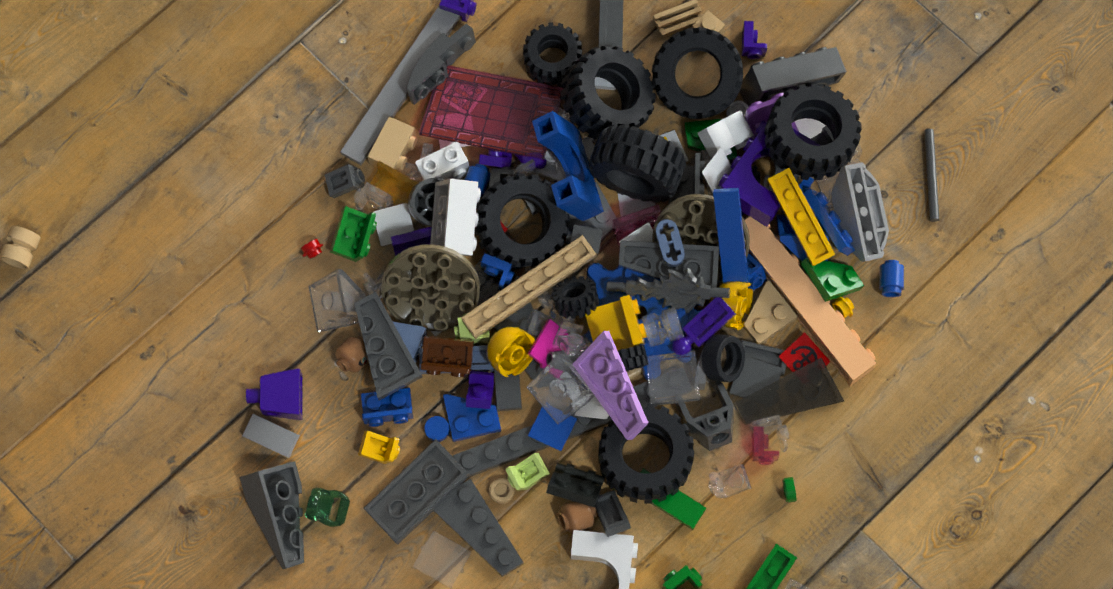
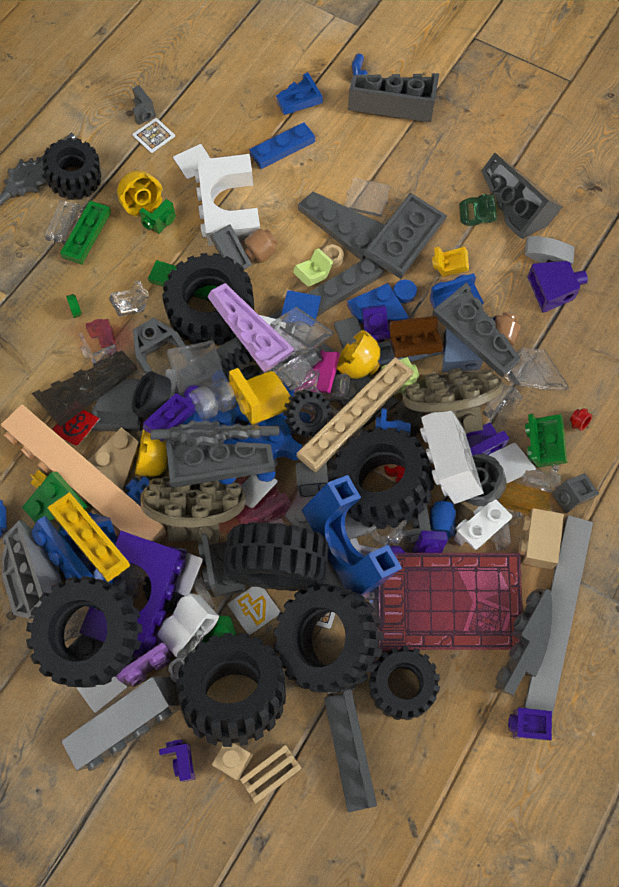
camera: 165 degrees right, 5 degrees down
pearl dark grey plate [546,463,605,507] -> none
sand blue beam [656,219,685,267] -> none
blue tile [713,188,749,283] -> none

